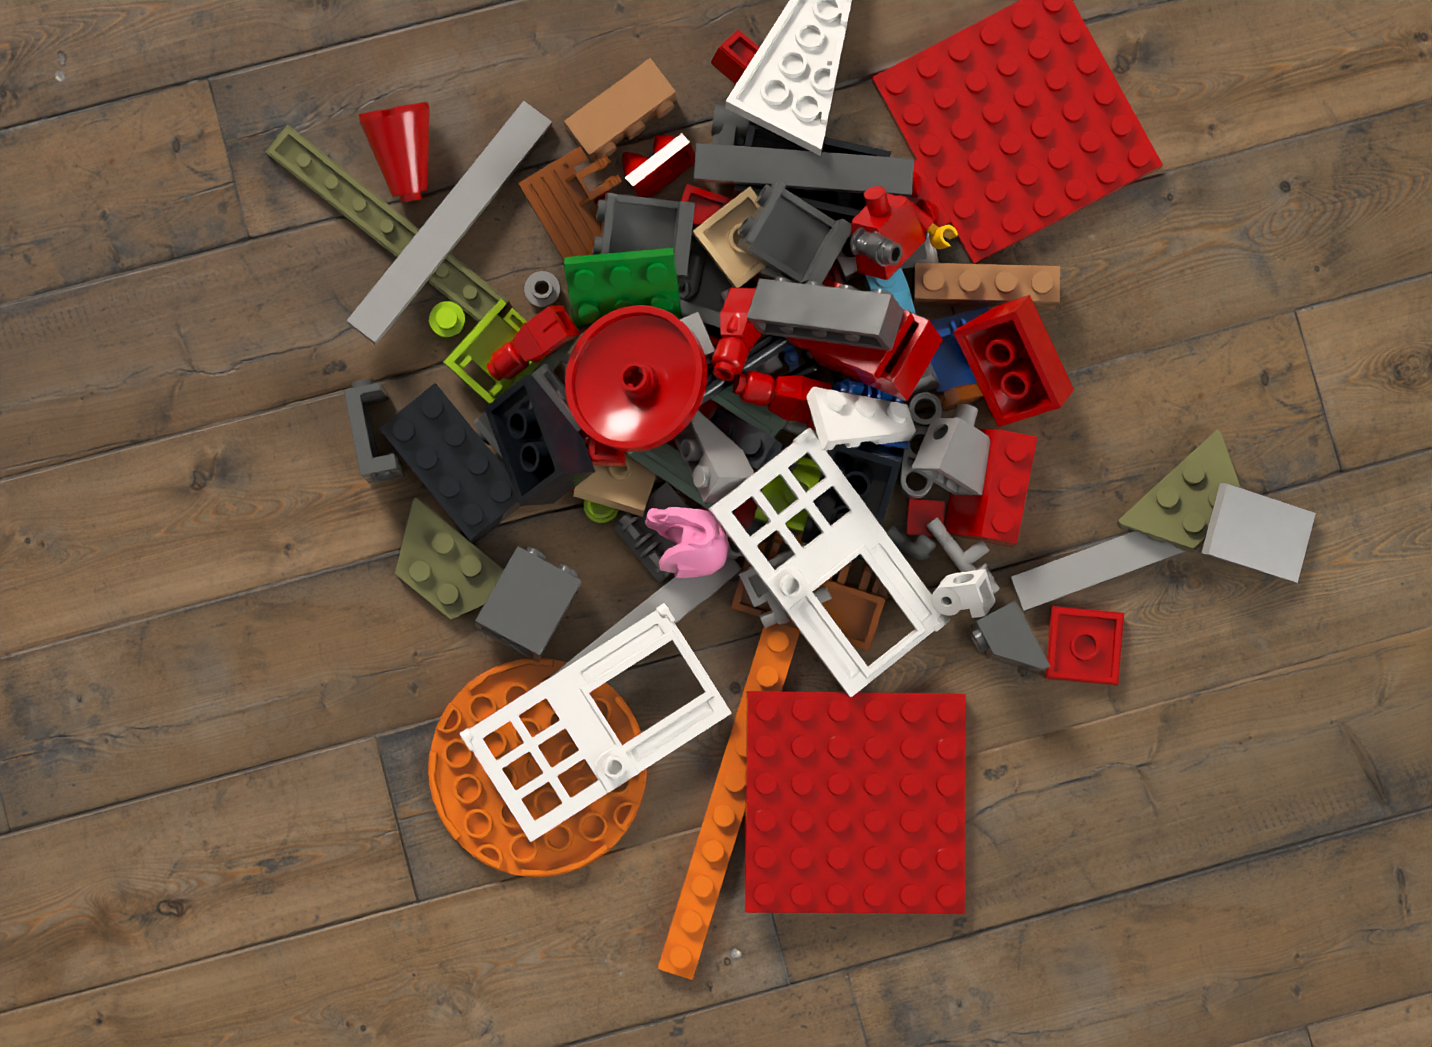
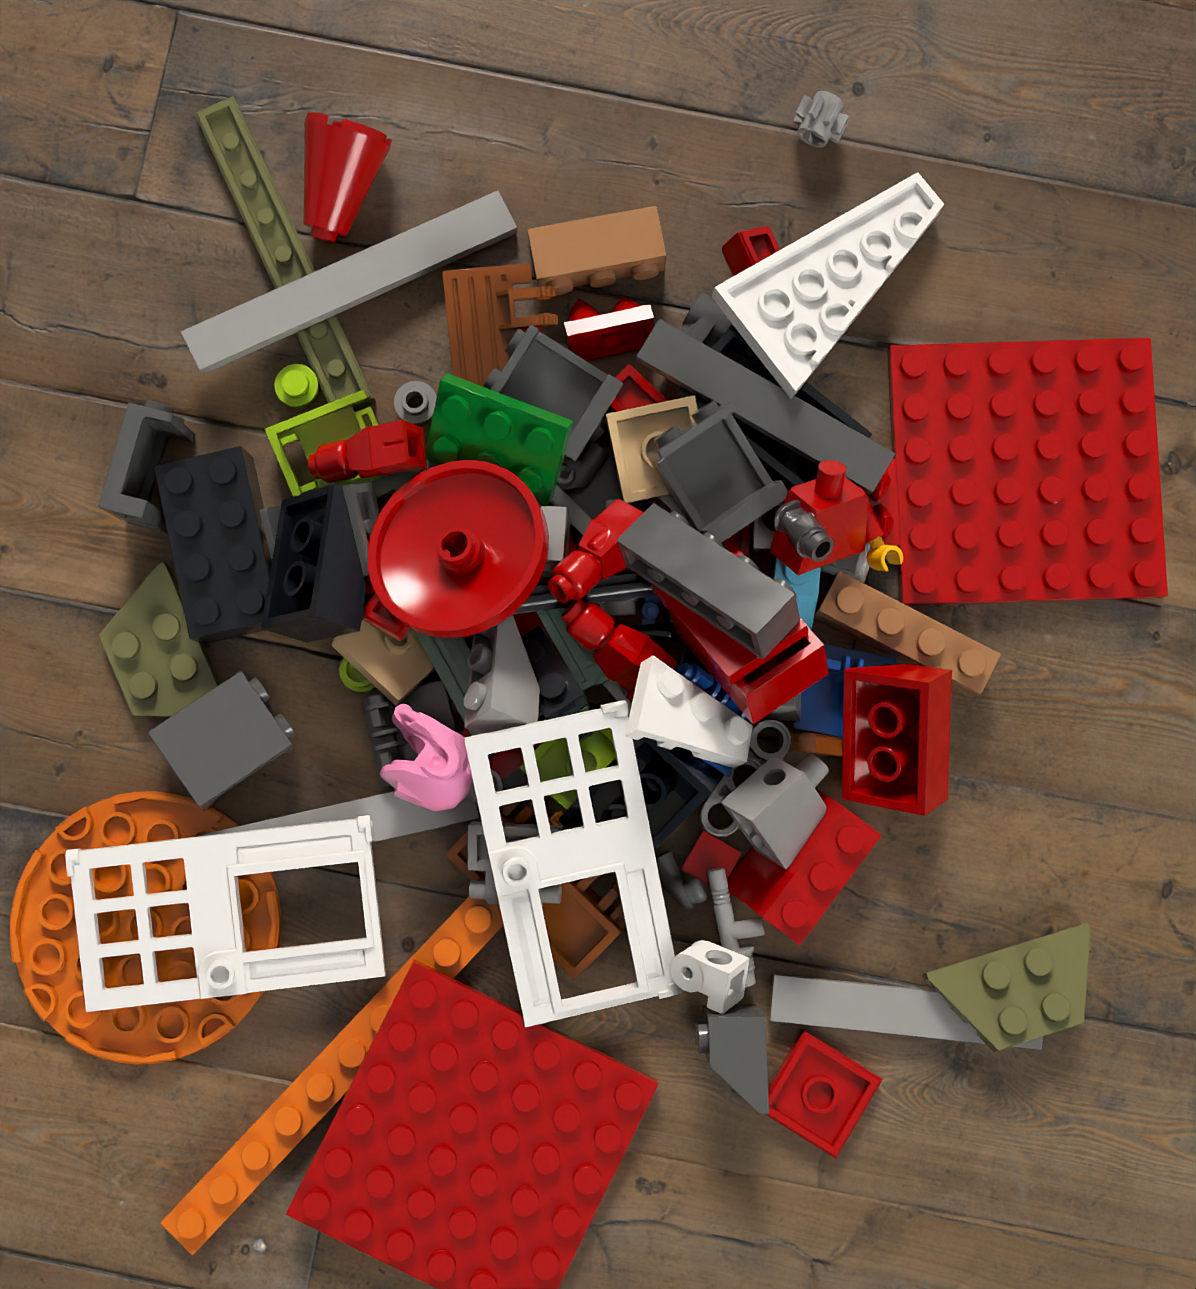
camera: 25 degrees right, 0 degrees up
light grey tile [1201,483,1316,583] -> none

